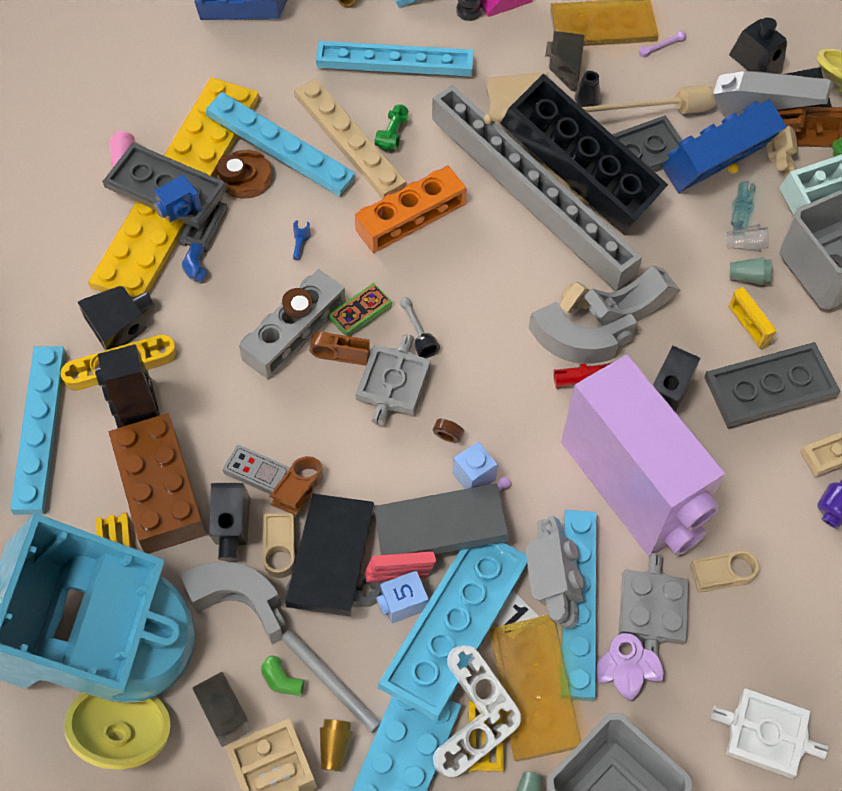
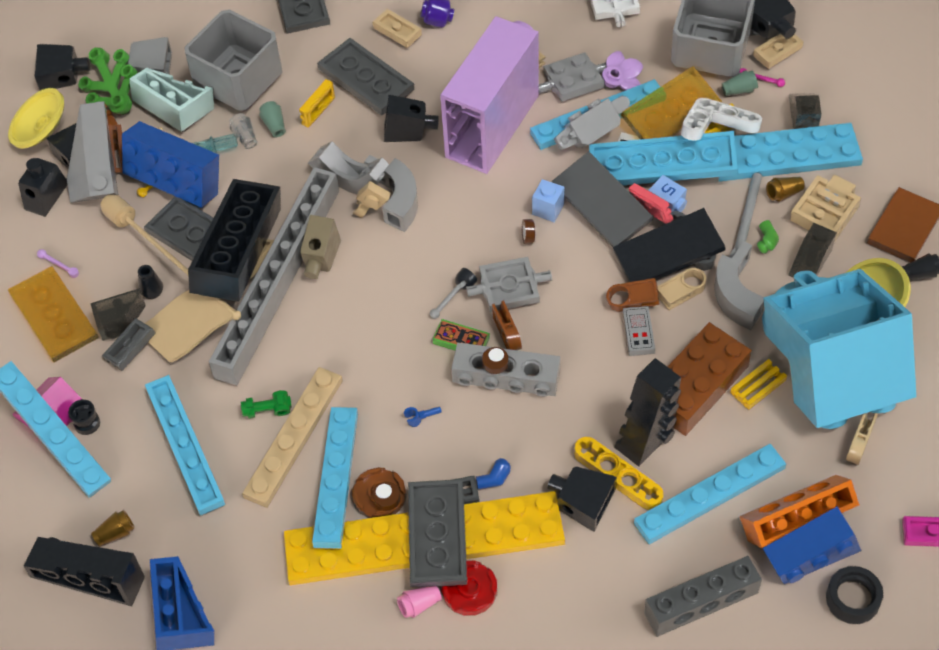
camera: 115 degrees left, 5 degrees down
blue brick [154,175,202,222] -> none
black torso [209,483,250,561] -> none
orange brick [354,165,467,253] -> none
red pin [553,363,611,388] -> none
none -> dark grey tile [102,318,156,371]
none -> dark tan torso [300,215,341,279]
none -> red tile [442,560,497,616]

